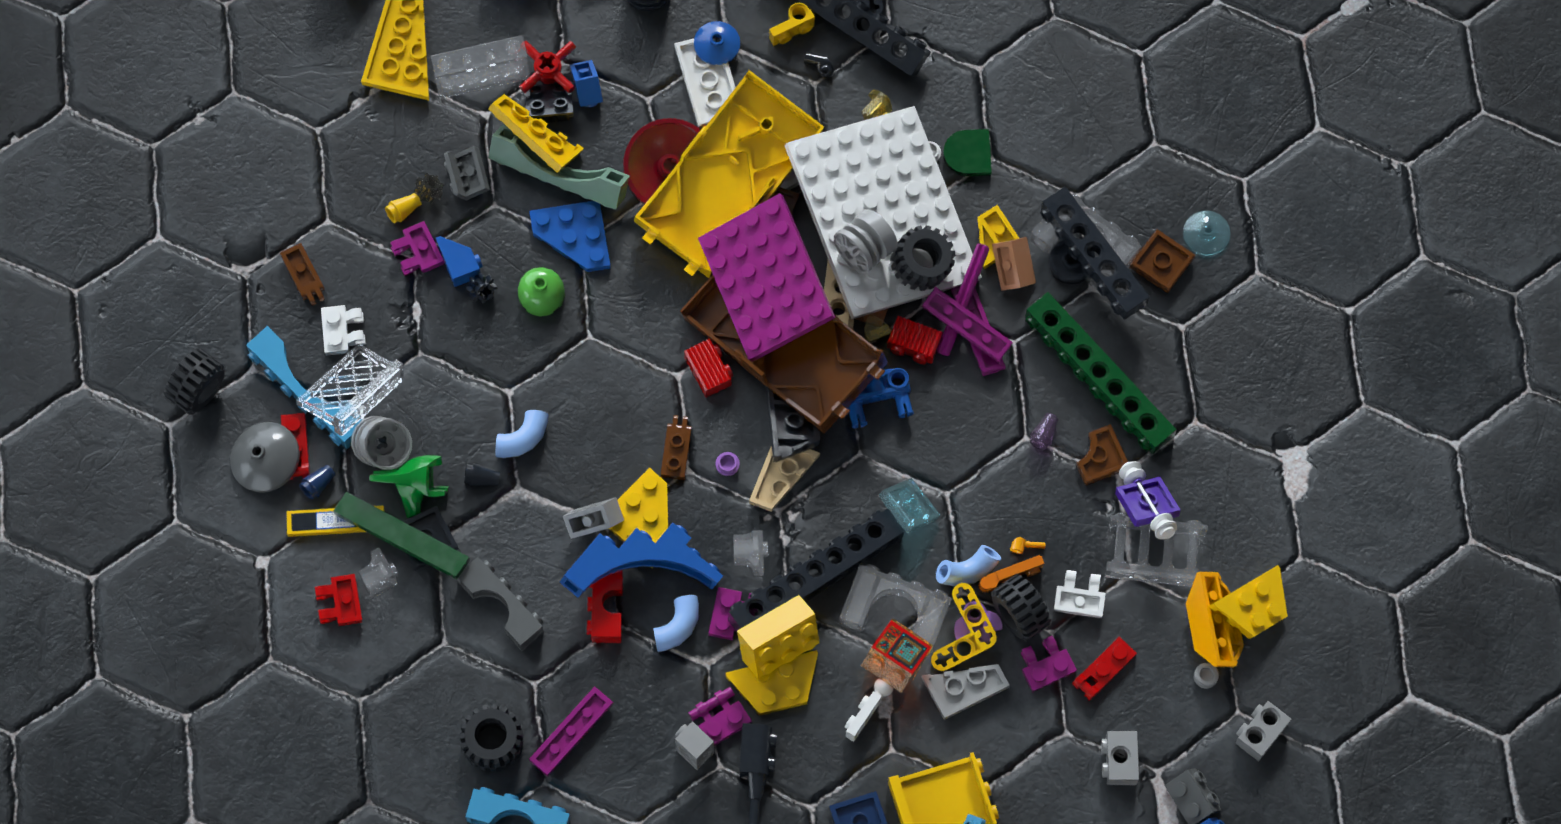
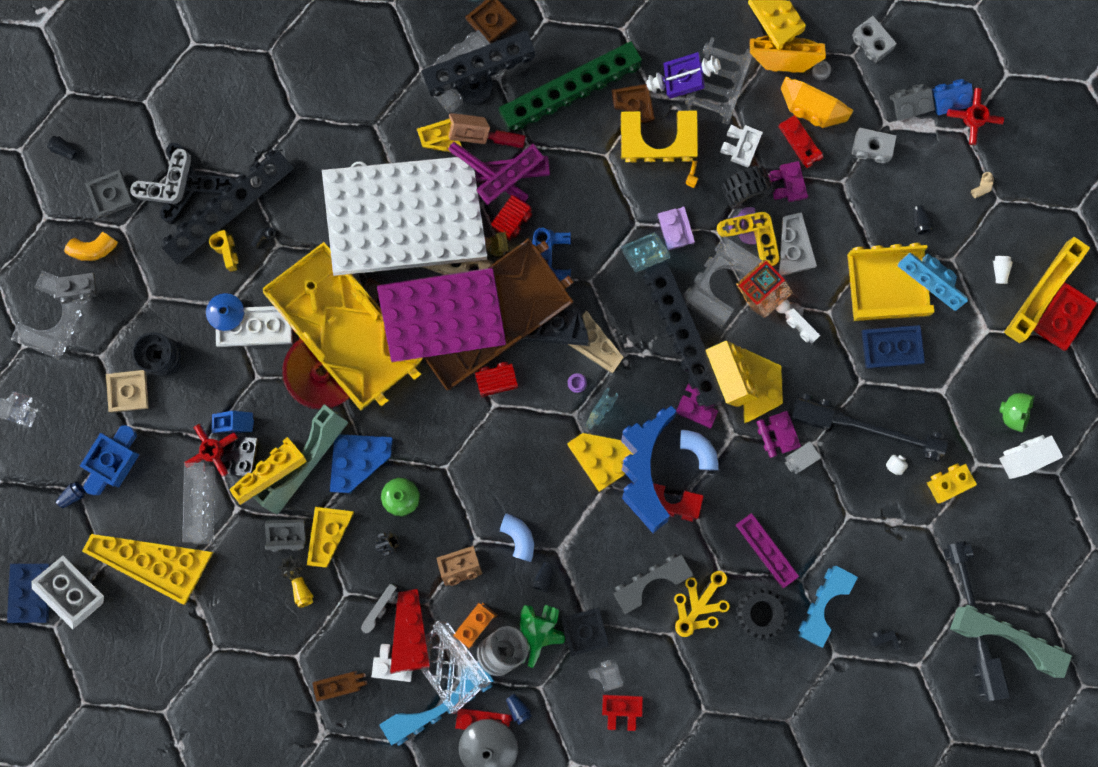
camera: 70 degrees left, 10 degrees up
tile [287,505,384,537] -> none
dark green tile [333,492,470,580] -> none
magenta plate [390,221,444,276] -> none
blue slope [436,236,483,287] -> none
light grey brick [563,497,624,539] -> none
reddish brown hinge [661,415,692,480] -> none
clear brick [733,530,768,576] -> none
light grey wheel [834,209,898,274] -> none
clear yellow tile [861,89,892,120] -> none
black tyre [890,225,956,291] -> none
light blue cylinder [936,545,1001,586] -> none
dark green tile [943,129,992,176] -> none
orange hinge [978,555,1045,593] -> none
clear purple cone [1030,413,1058,450] -> none
none -> yellow wing [307,507,354,567]
none -> light grey hinge [361,583,398,634]
none -> red wing [390,589,430,674]
none -> medium nougat bracket [436,546,482,586]
none -> orange door [453,603,498,648]
none -> dark red cylinder [488,130,526,149]
none -> clear light blue plate [585,388,618,430]
none -> yellow arch [621,111,698,163]
none -> lavender plate [658,207,695,250]
none -> yellow plant [674,571,729,637]
none -> light orange wedge [781,77,853,128]

